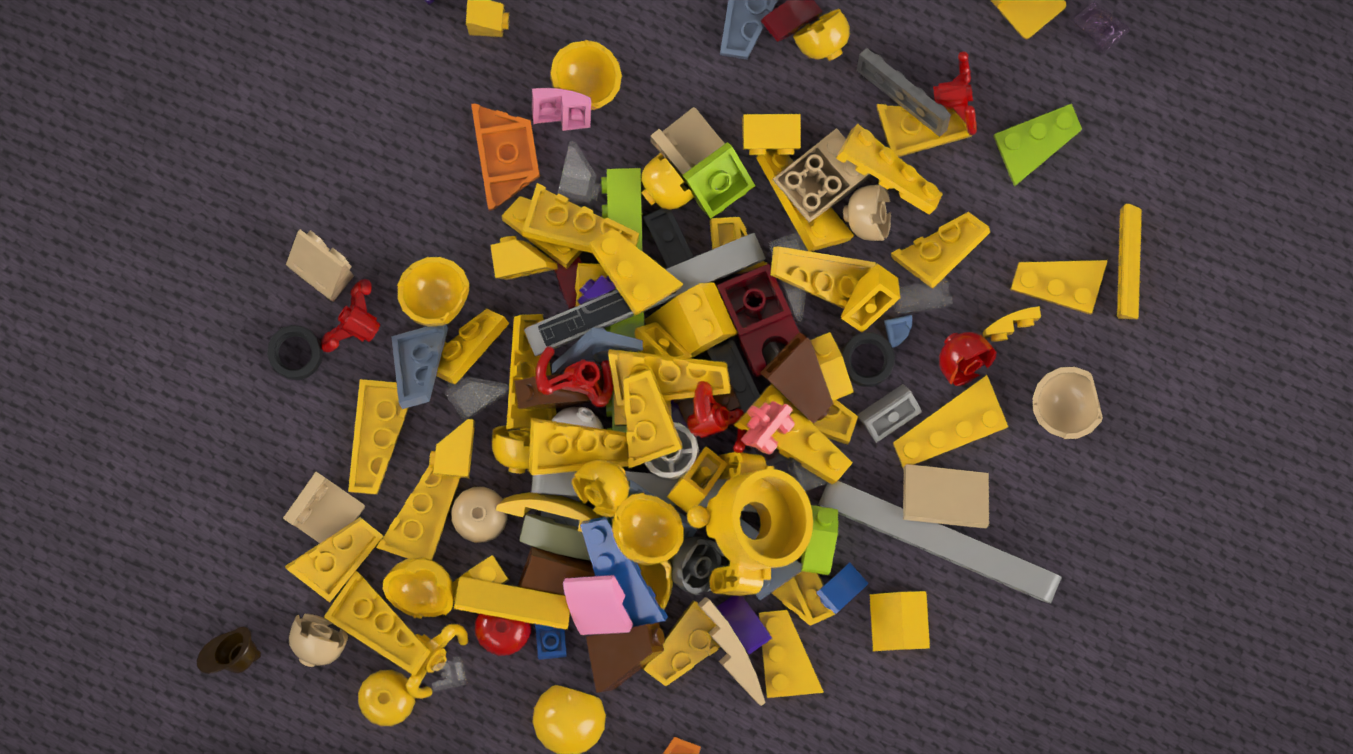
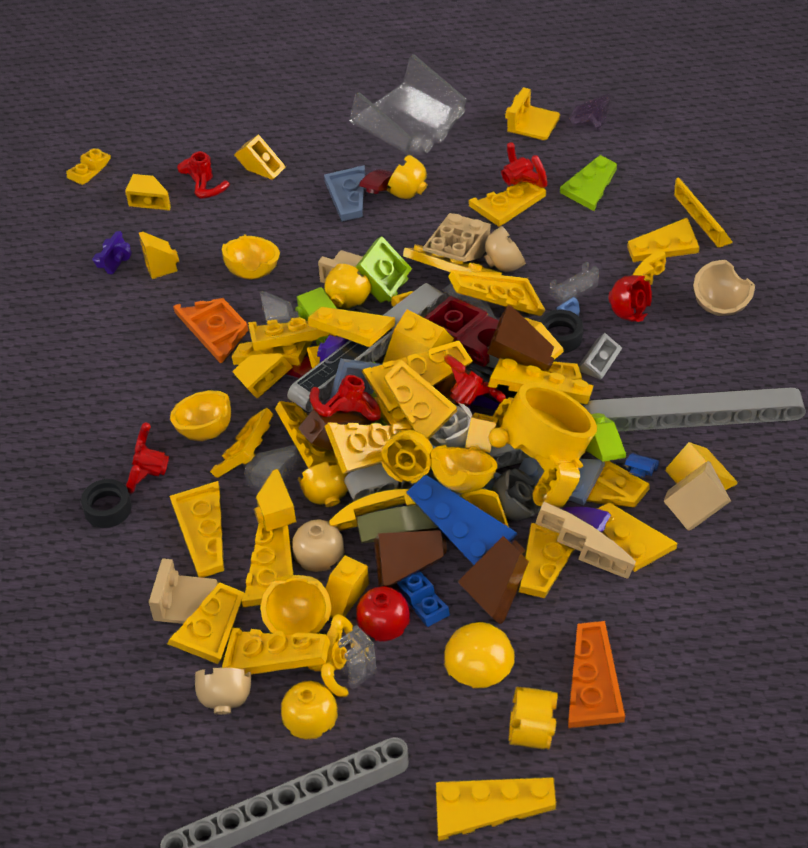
camera: 20 degrees left, 35 degrees down
dark brown piece [197,626,261,674] -> none
tan slope [286,230,354,302] -> none
sand blue wing [391,325,448,409] -> none
yellow slope [454,577,570,629] -> none
bright pink slope [532,88,591,131] -> none
bright pink slope [563,575,633,635] -> none
coral hips [741,401,795,454] -> none
yellow slope [742,114,801,155] -> none
yellow wing [836,123,943,215] -> none
yellow slope [841,263,901,332] -> none
flat silver plate [856,48,951,137] -> none
yellow wing [891,212,990,289] -> none
yellow wing [893,375,1008,469] -> none
tan tile [903,464,989,529] -> none
none -> tan slope [664,461,731,530]

